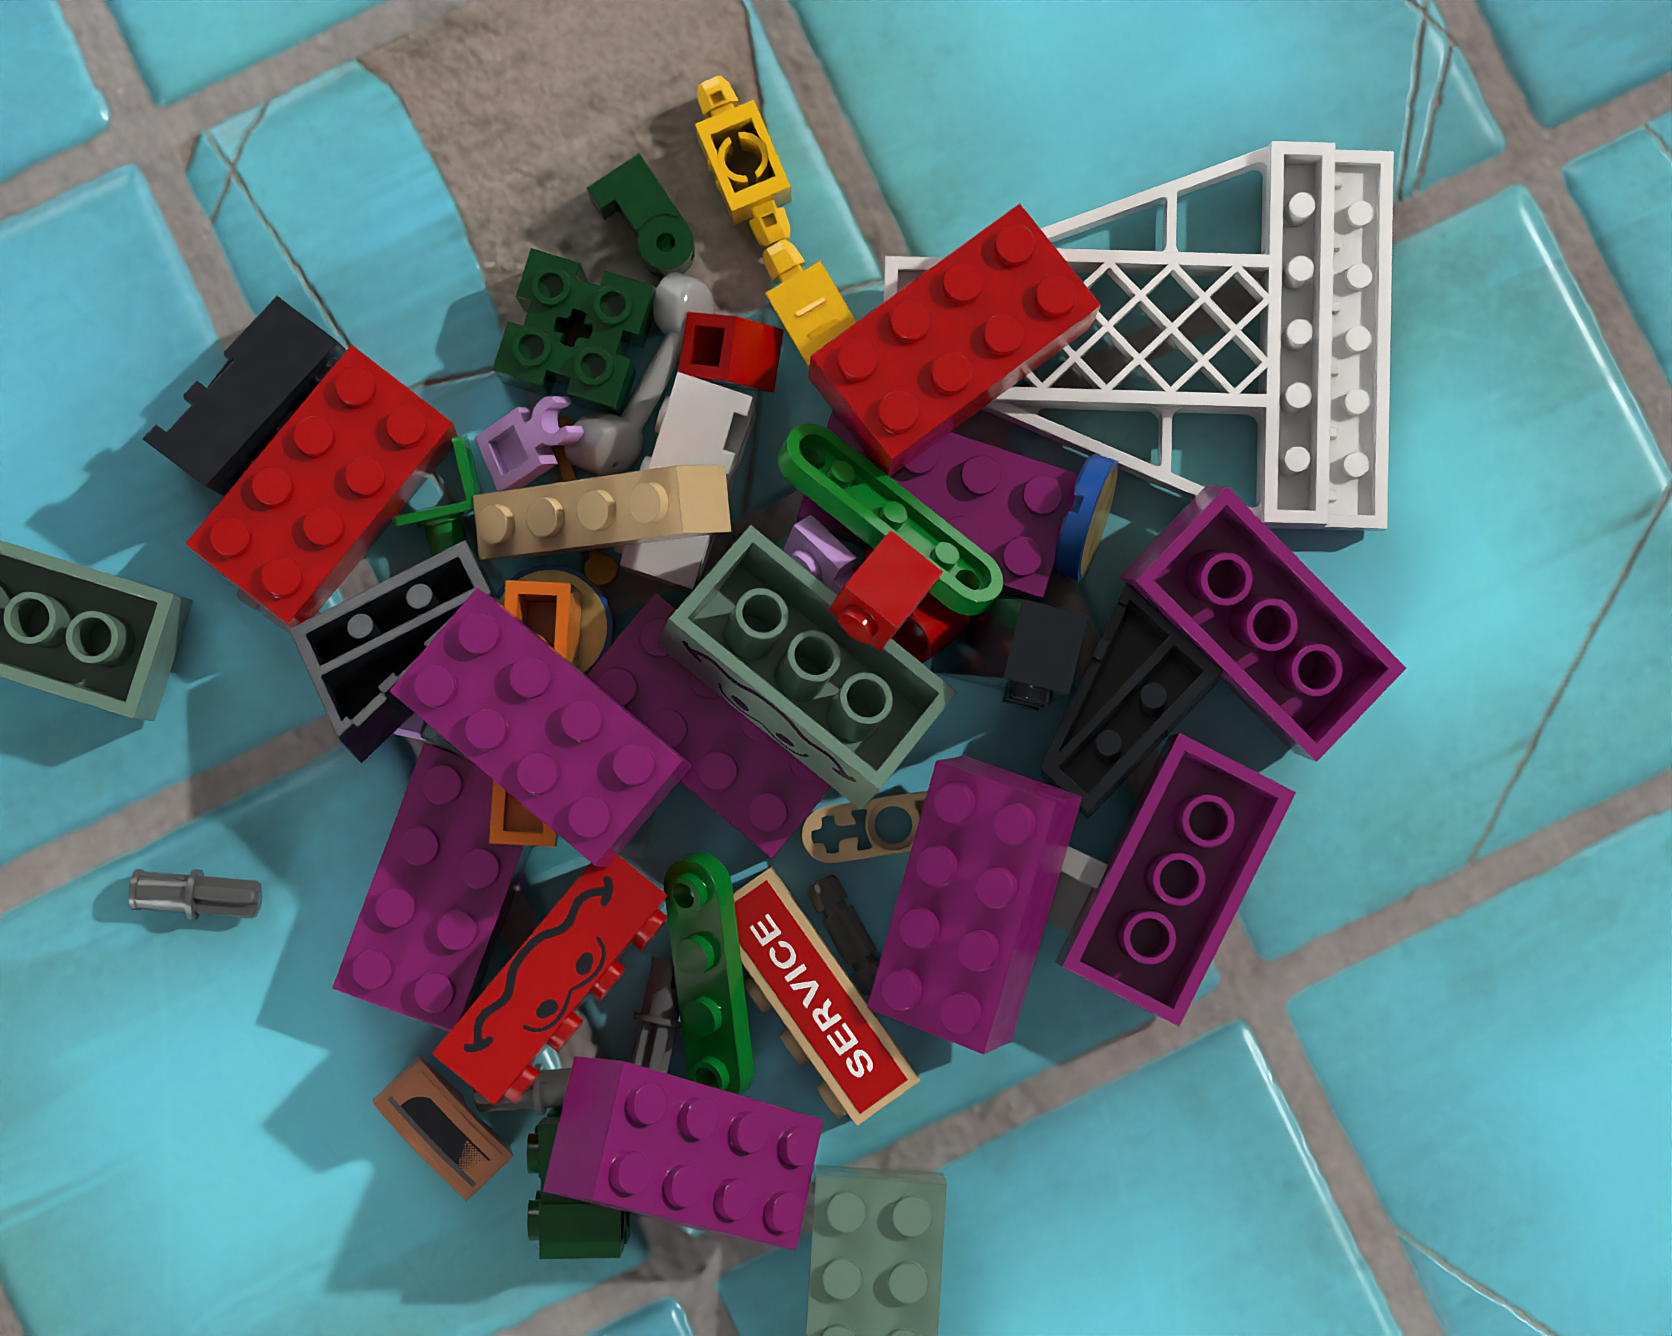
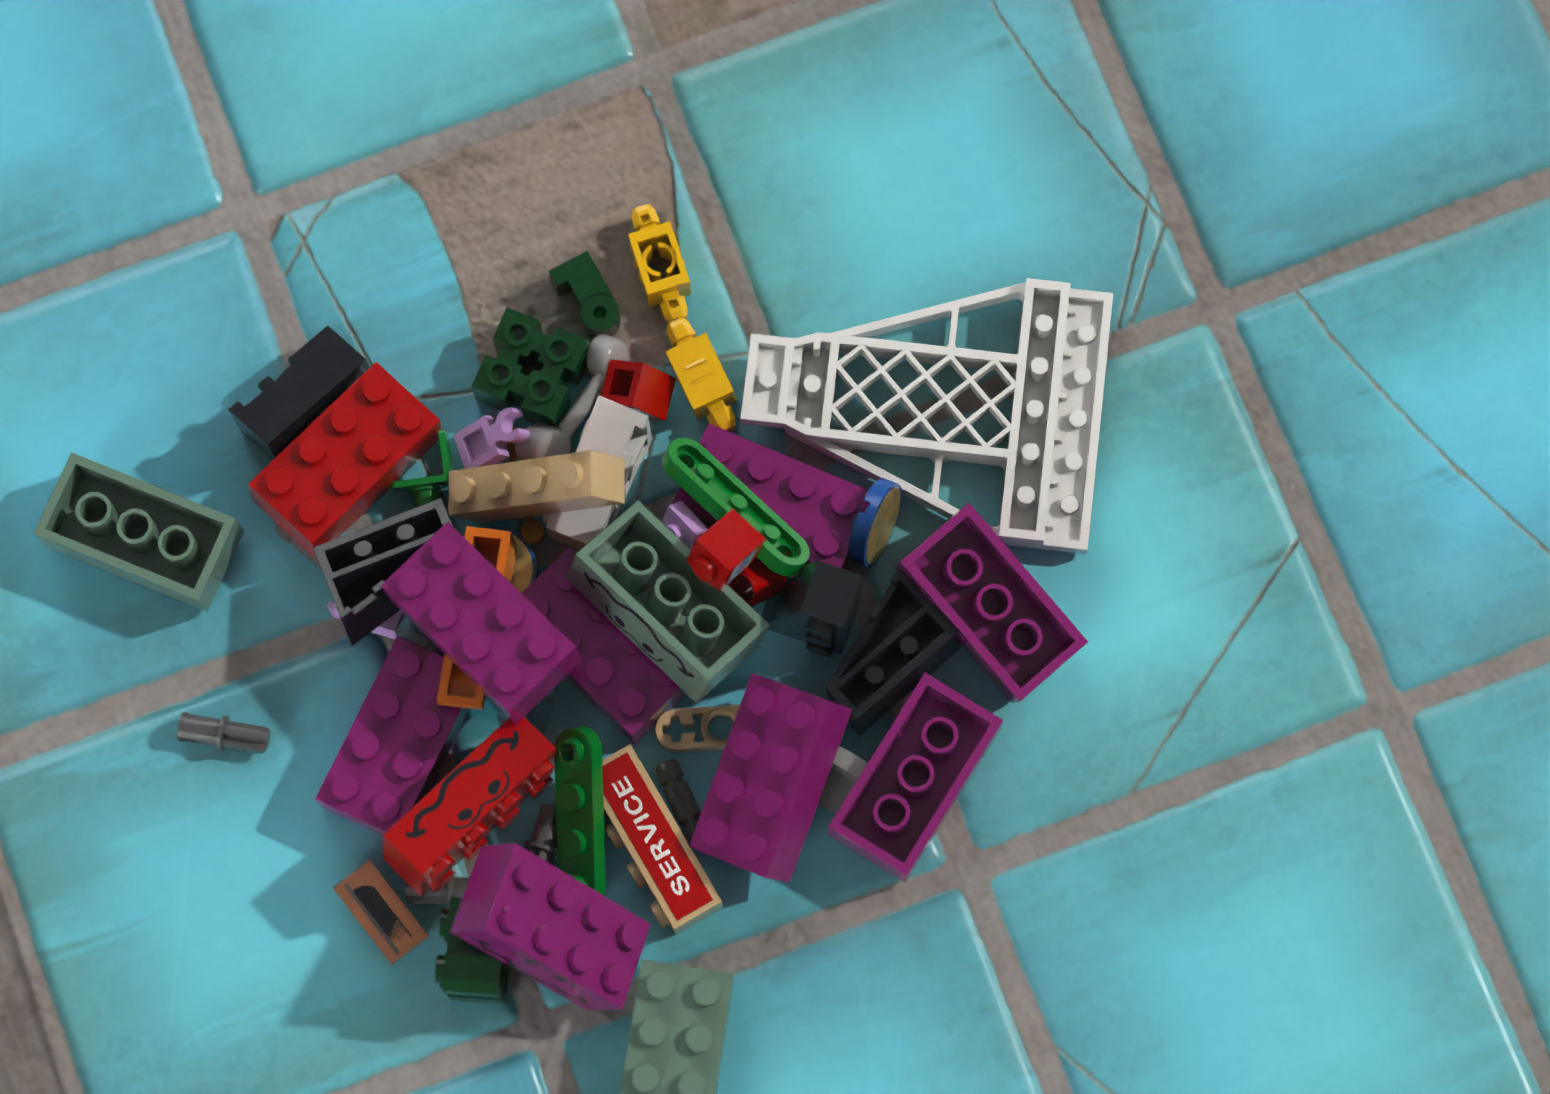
camera: 10 degrees right, 10 degrees down
red brick [808,203,1101,477] -> none

